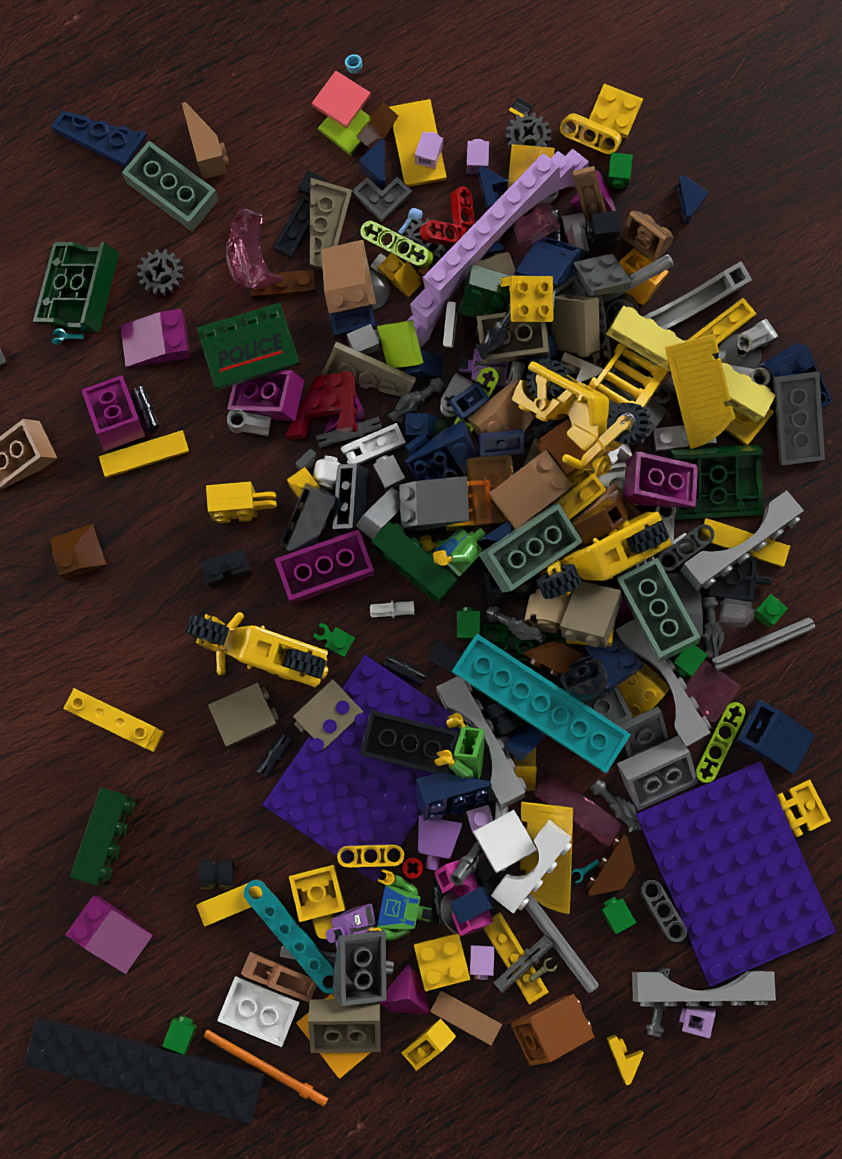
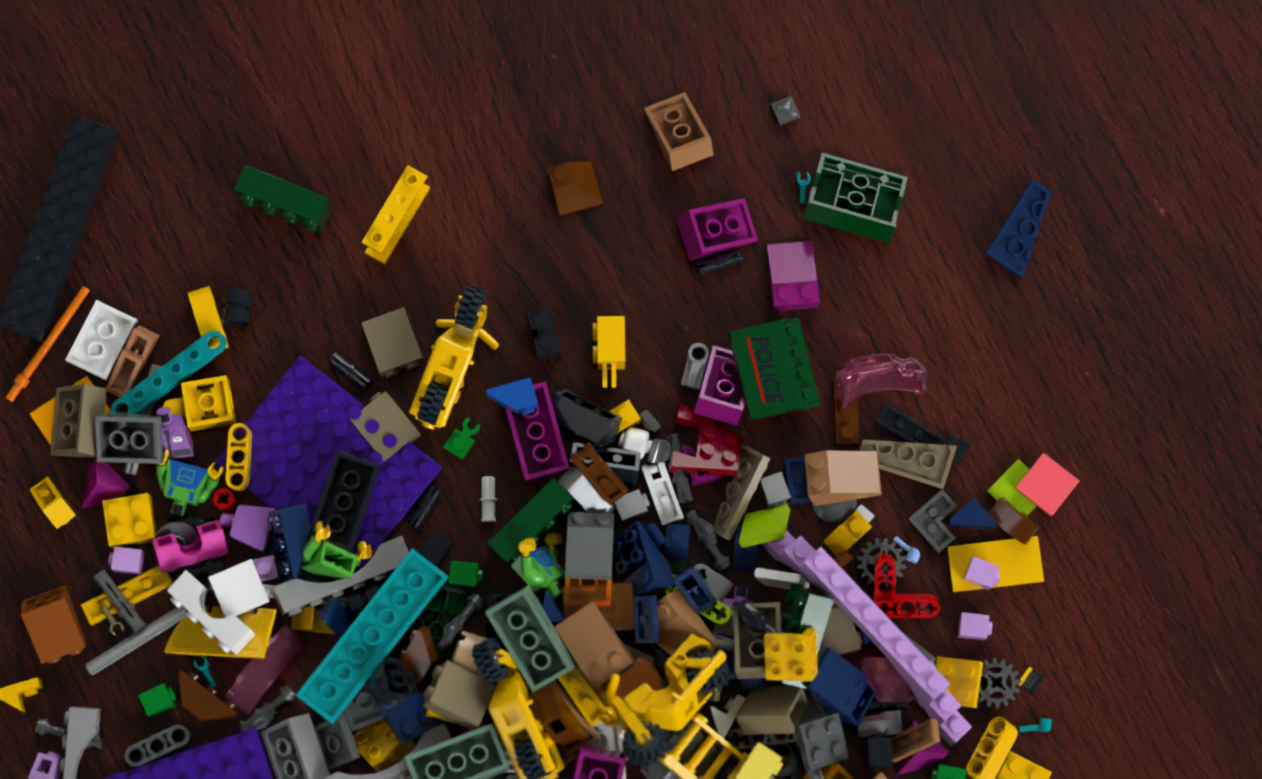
camera: 90 degrees right, 0 degrees up
magenta slope [66,896,153,974] -> none
yellow tile [99,430,190,478] -> none
sand green brick [122,141,219,232] -> none
dark grey gear [137,249,184,297] -> none
green brick [162,1015,197,1055] -> none
medium nougat slope [182,102,229,179] -> none
medium azure hinge [345,54,362,74] -> none
lime beam [360,221,433,268] -> none
medium nougat tile [430,990,502,1045] -> none
dark blue slope [449,887,495,925] -> none
dark grey pin [450,841,485,886] -> none
dark blue slope [478,166,508,211] -> none
none -> blue slope [486,378,538,415]
none -> reddish brown plate [570,442,628,506]
none -> flat silver plate [648,439,671,463]
none -> teal hand [1019,718,1052,732]

